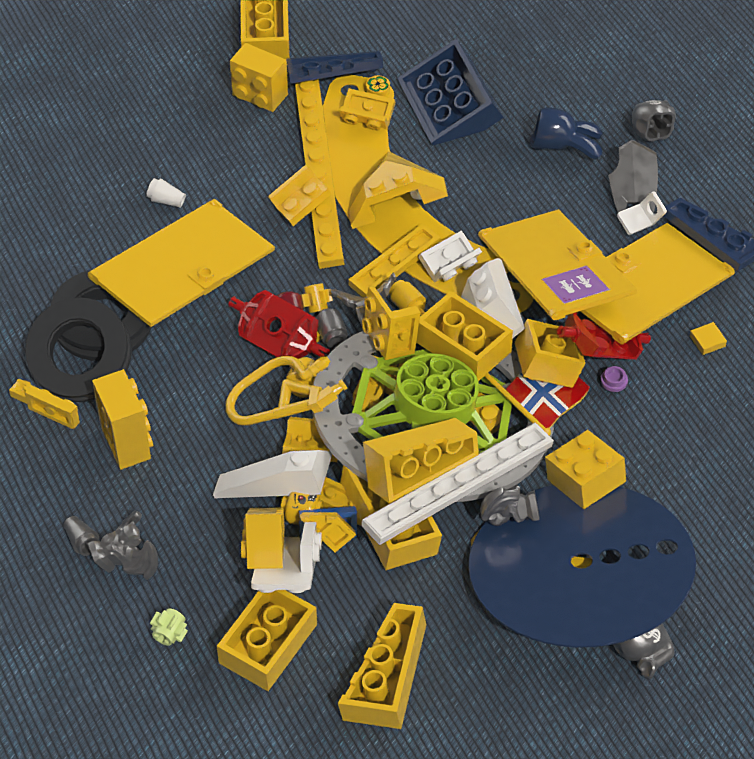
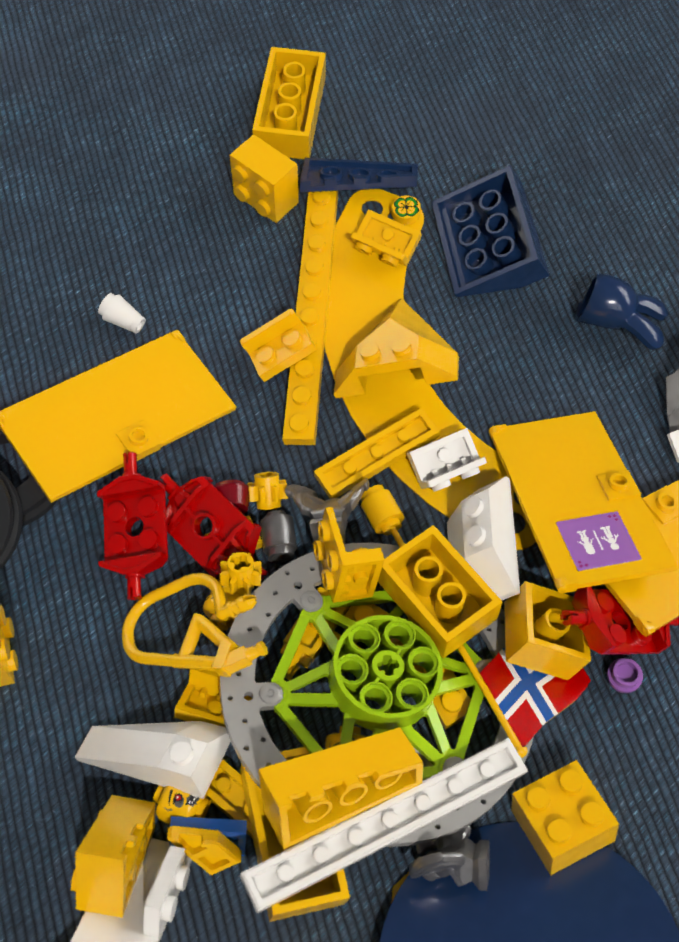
camera: 10 degrees right, 10 degrees up
none -> red plate [97,452,168,600]
none -> yellow gear [220,552,262,595]

